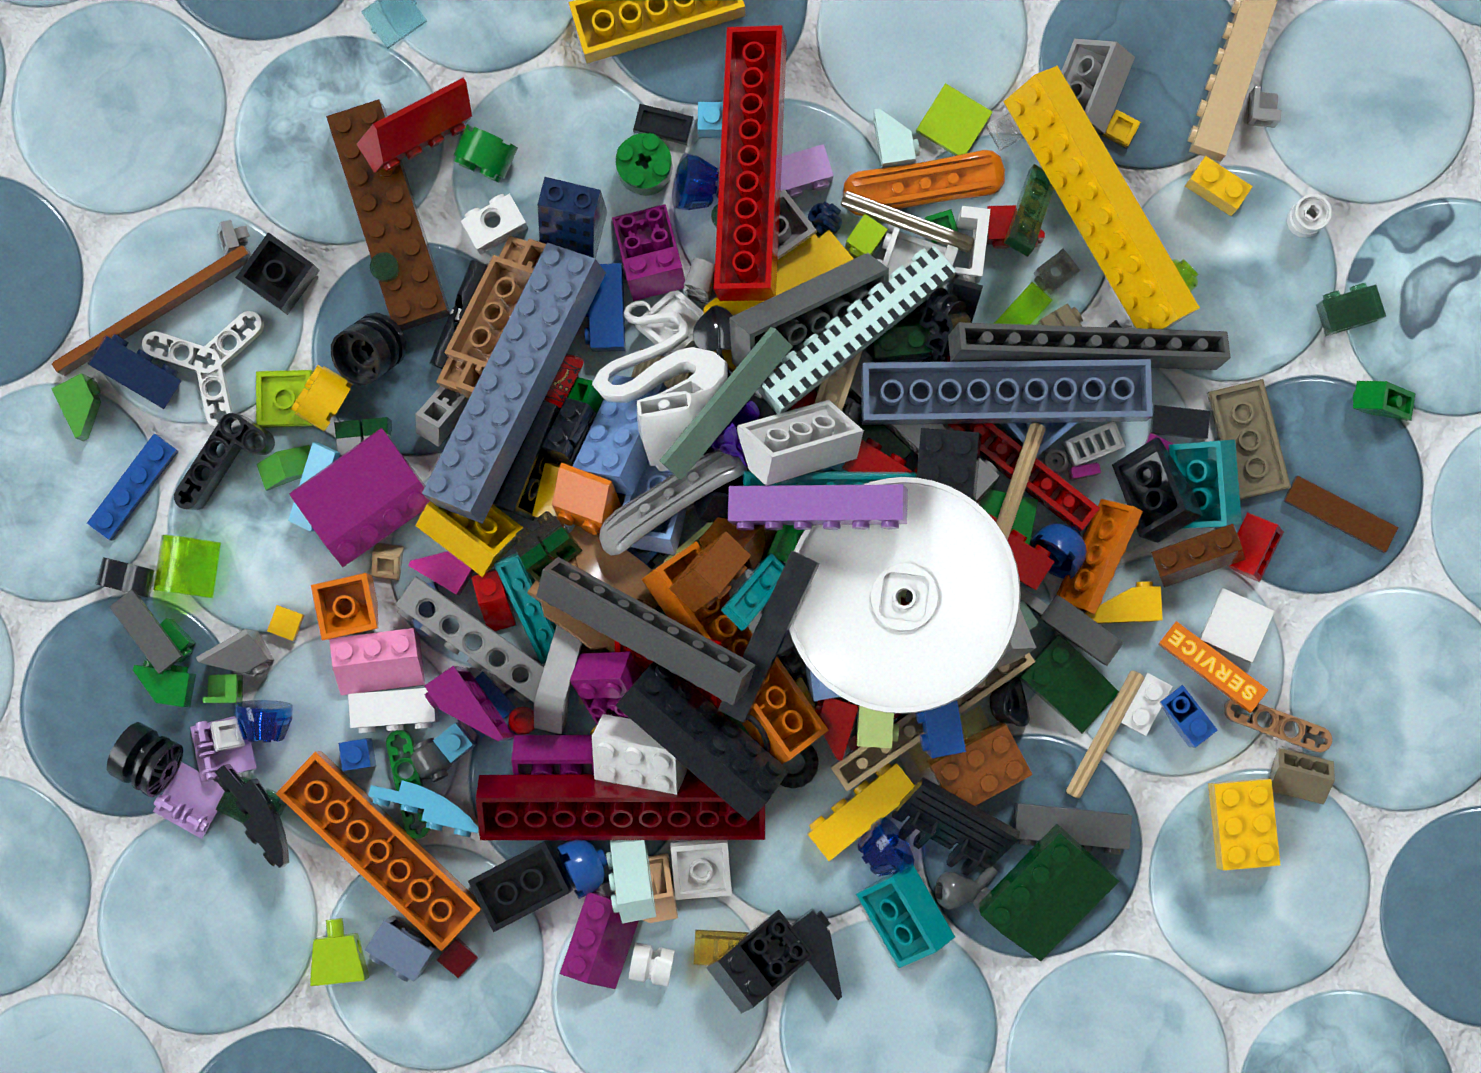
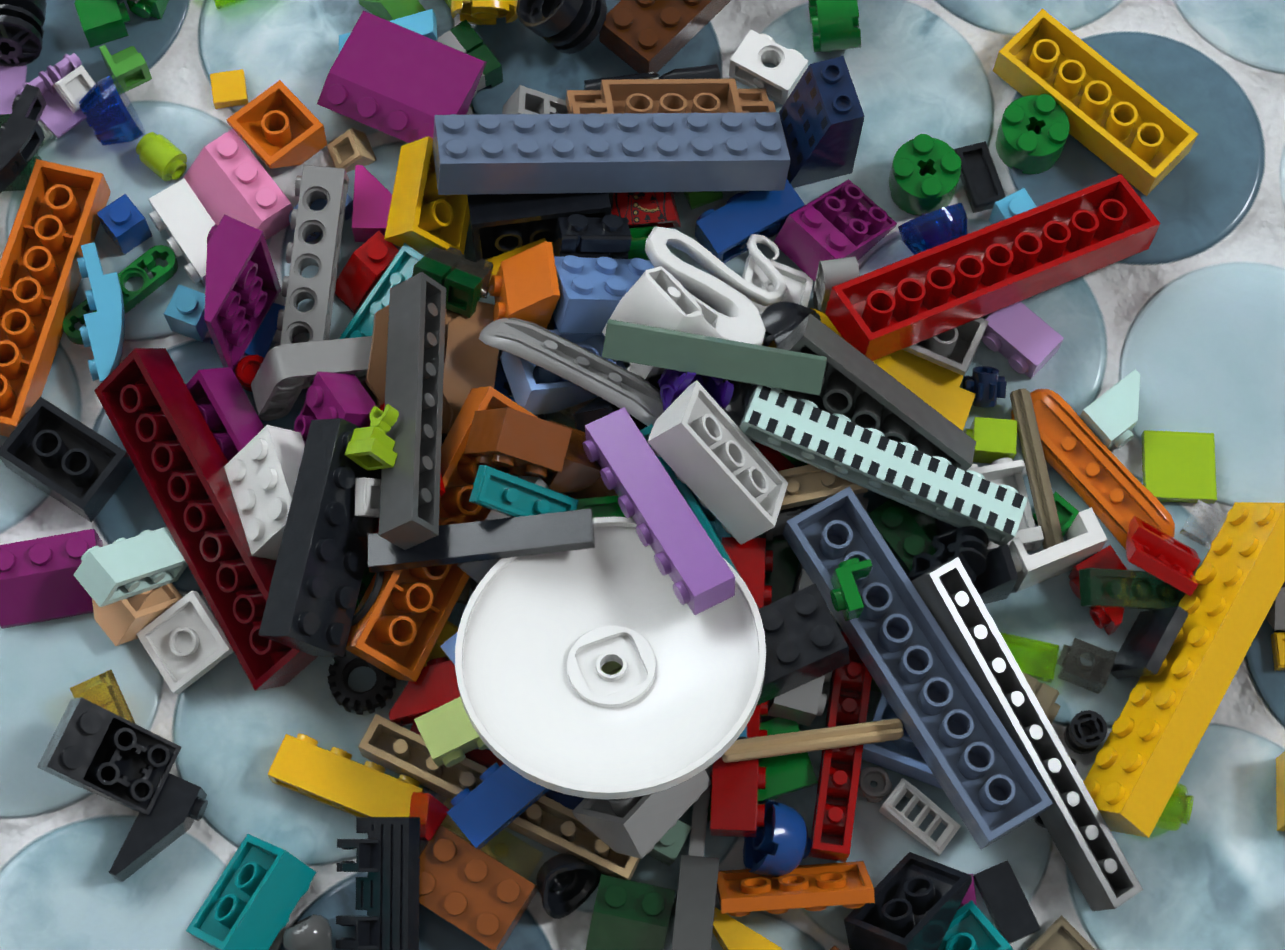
camera: 50 degrees right, 15 degrees down
light grey slope [196,629,274,676] -> none
dark grey head [411,738,453,782] -> none
blue cylinder [557,840,608,899] -> none
white wheel [629,943,675,987] -> none
clear blue piece [857,817,914,877] -> none
magenta tile [1068,462,1101,481] -> none
none -> lime brick [136,132,187,181]
none -> lime piece [344,404,399,471]
none -> white tile [355,477,381,518]
none -> red slope [409,792,449,841]
none -> green bracket [830,558,873,621]
none -> green brick [995,94,1070,175]
none -> black wheel [1064,710,1107,754]
none -> black tile [1108,606,1188,679]
none -> red slope [1126,516,1201,596]

